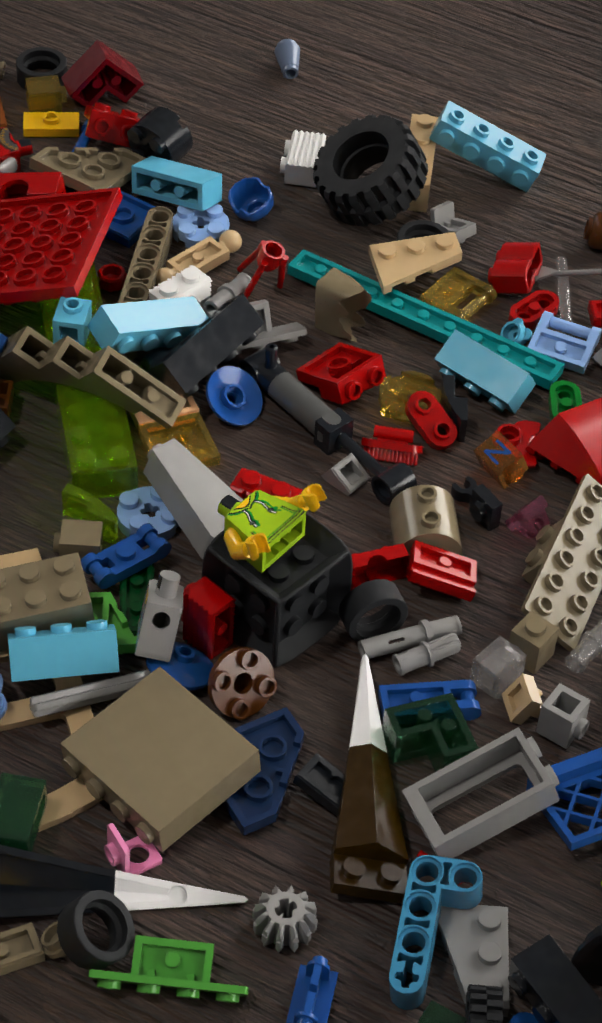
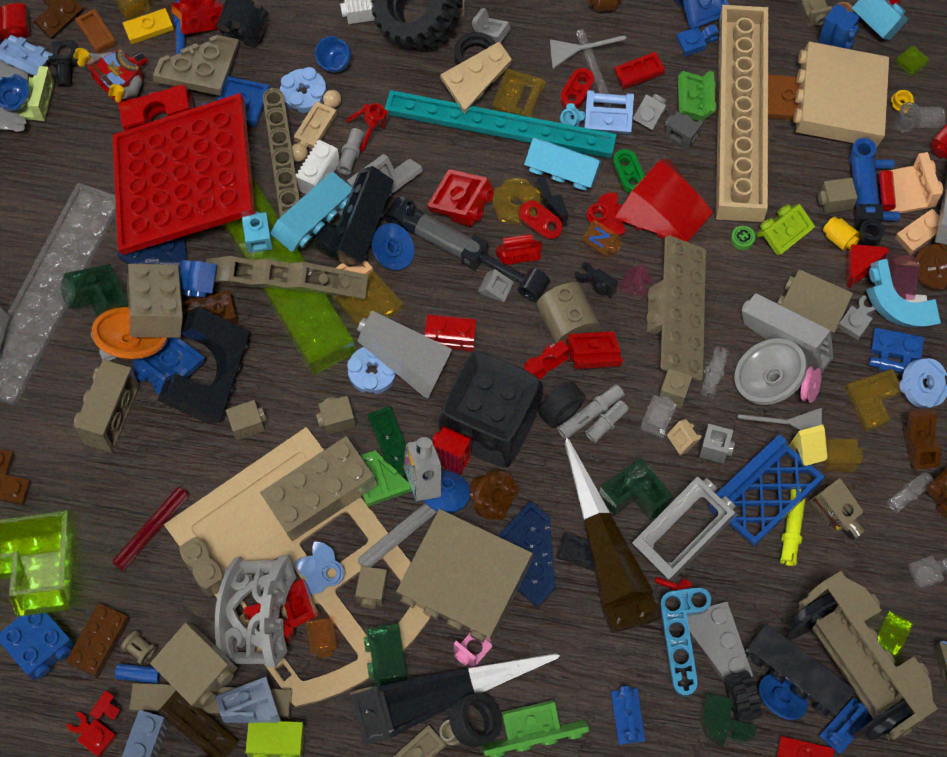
camera: 15 degrees left, 20 degrees up
medium azure brick [7,619,120,682] -> none
clear neon green slope [62,483,118,544] -> none
blue plate [81,523,172,589] -> none
red tile [97,263,127,292] -> none
medium azure brick [131,156,222,212] -> none
torso [218,483,327,573] -> none
light grey gear [252,884,318,953] -> none
dark tan piece [315,267,372,342] -> none
blue plate [378,680,482,722] -> none
red brick [488,242,543,294] -> none
none -> dark tan brick [355,566,388,609]

